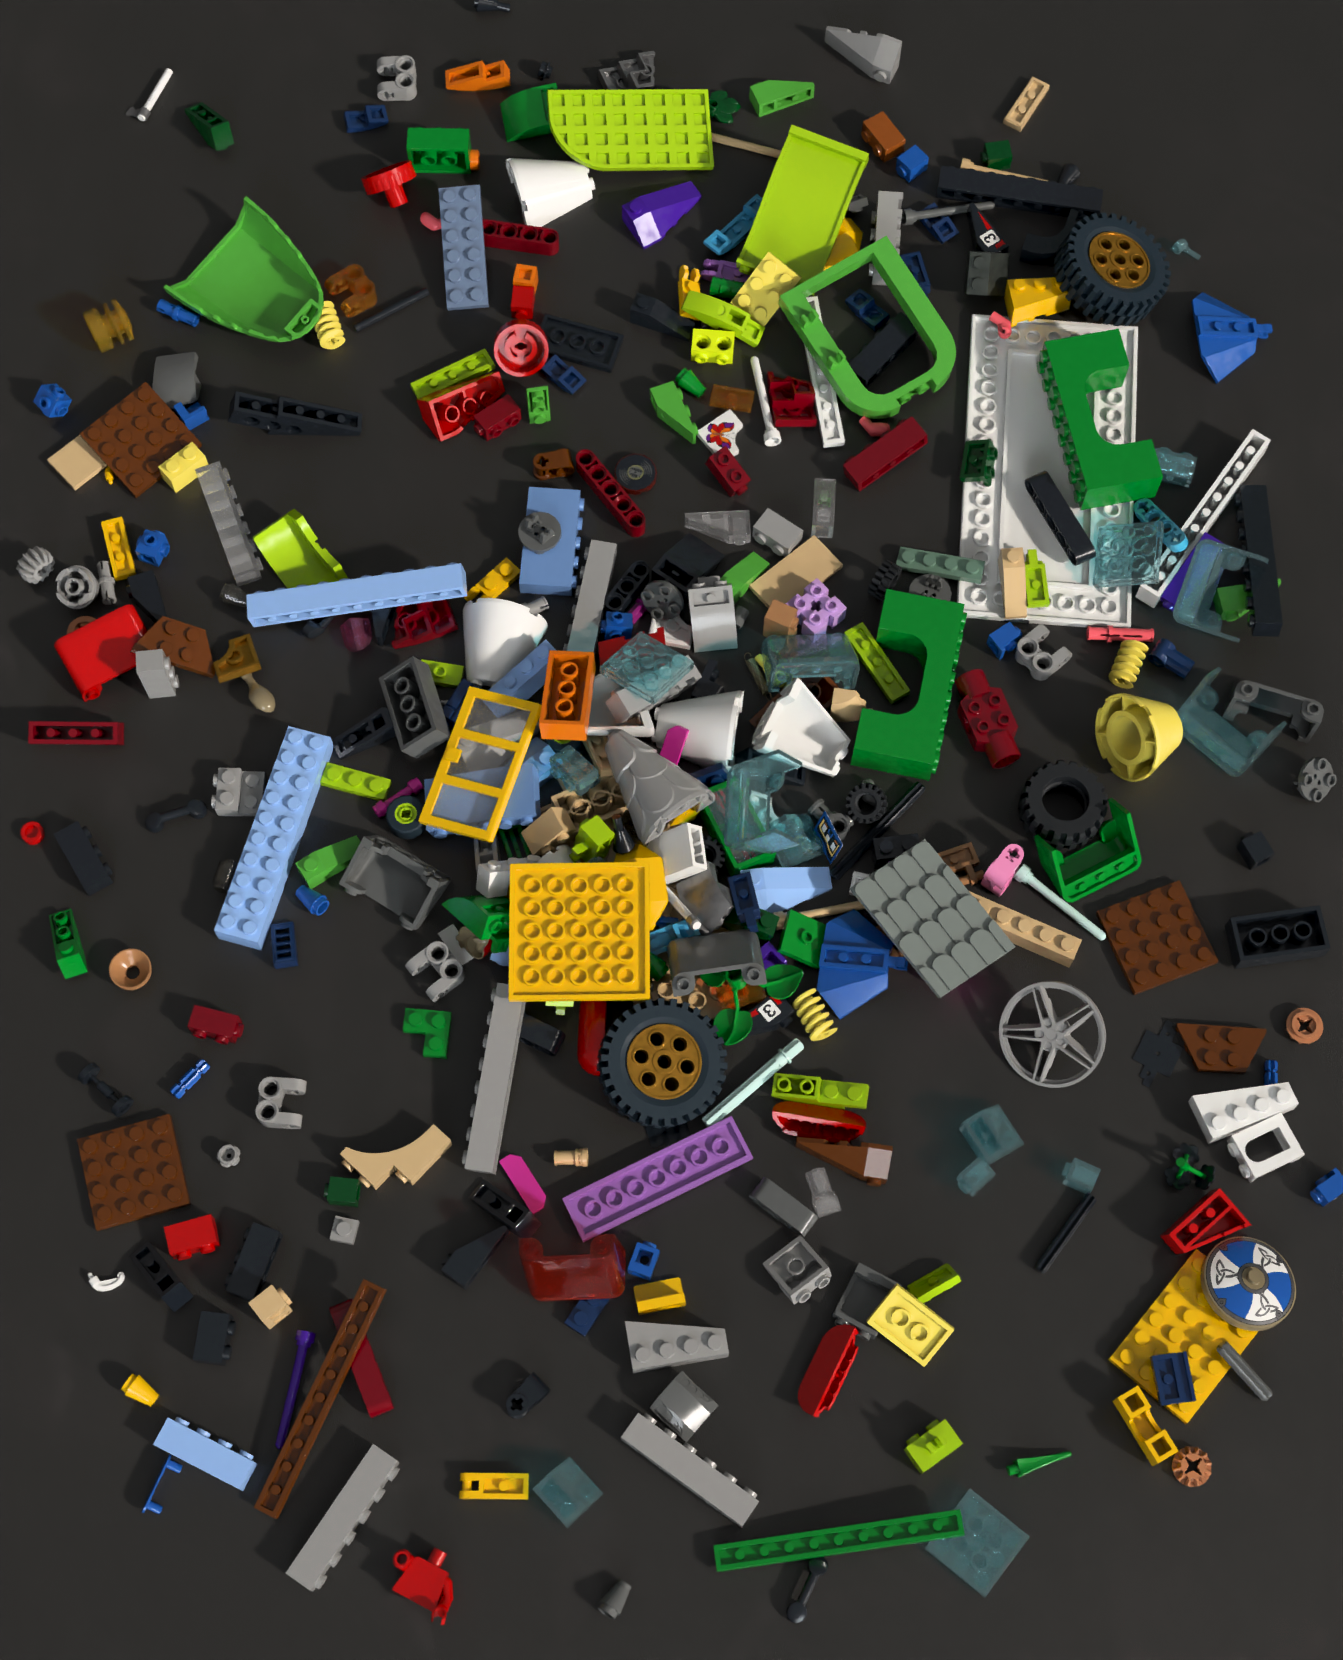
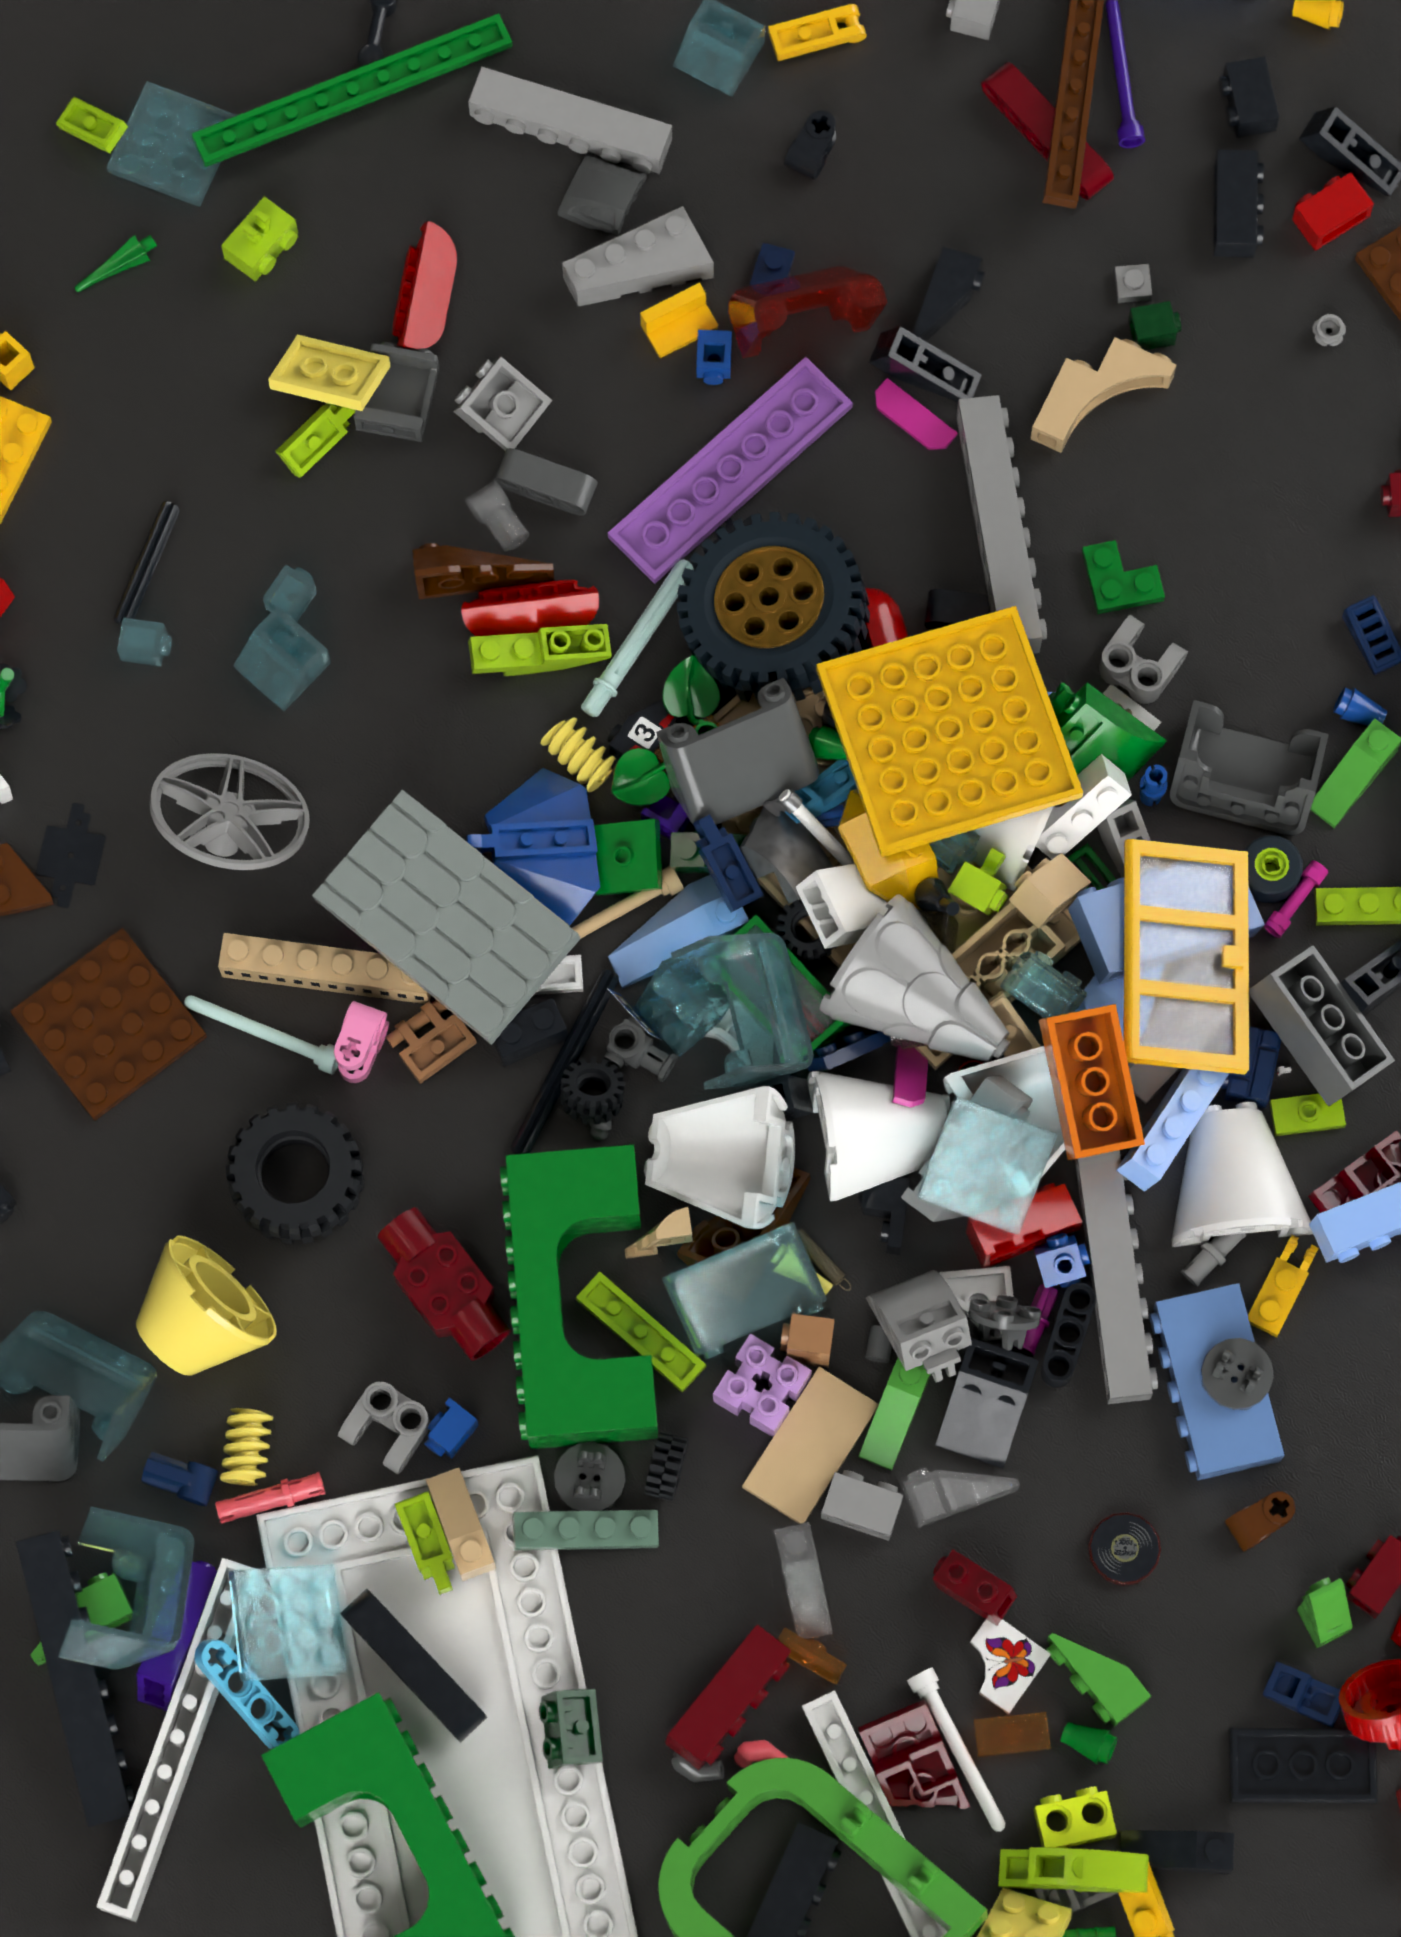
camera: 165 degrees right, 5 degrees up
tan brick [248,1285,293,1329] -> none
light grey piece [255,1076,307,1129] -> none
tan pin [554,1148,588,1167] -> none
dark red beam [576,449,645,537] -> none
green windscreen [1034,798,1142,902] -> none
clear light blue brick [1155,447,1197,488] -> none
none -> lime plate [56,97,128,154]
none -> clear orange plate [778,1627,847,1685]
none -> blue pin [1139,764,1167,806]

